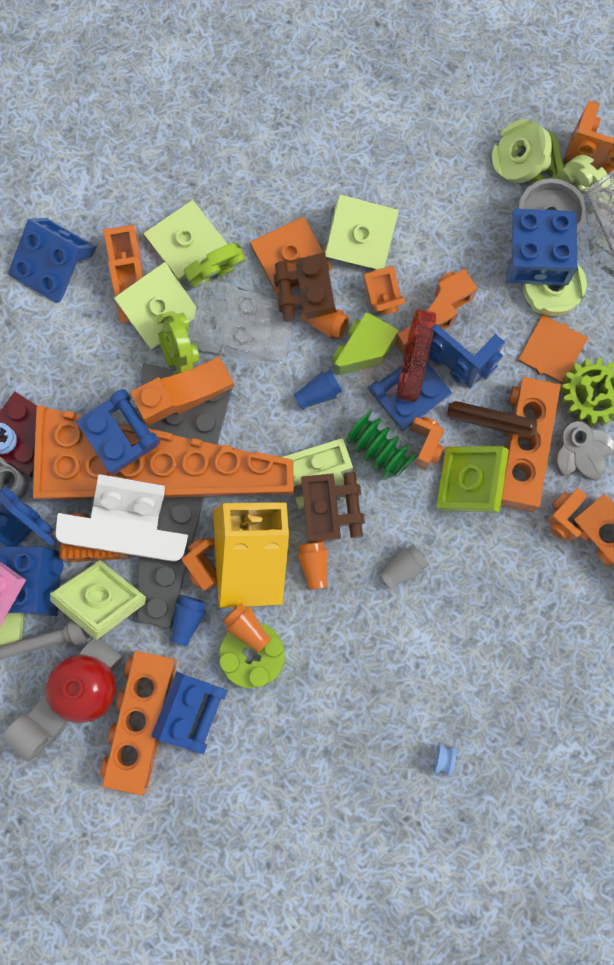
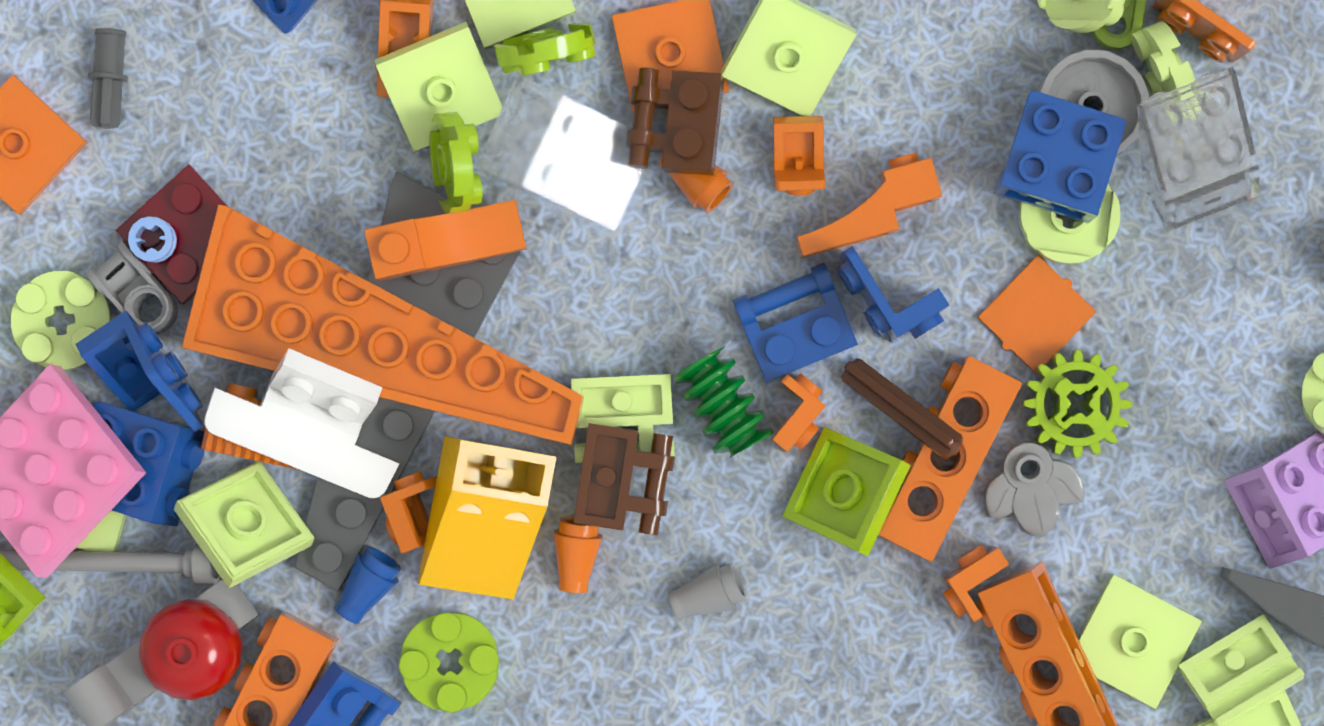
camera: 20 degrees right, 10 degrees up
blue plate [76,389,160,476] -> none
orange cone [222,603,271,653] -> none
blue cone [294,369,343,410] -> none
lime slope [332,312,399,375] -> none
clear red beam [397,308,436,403] -> none

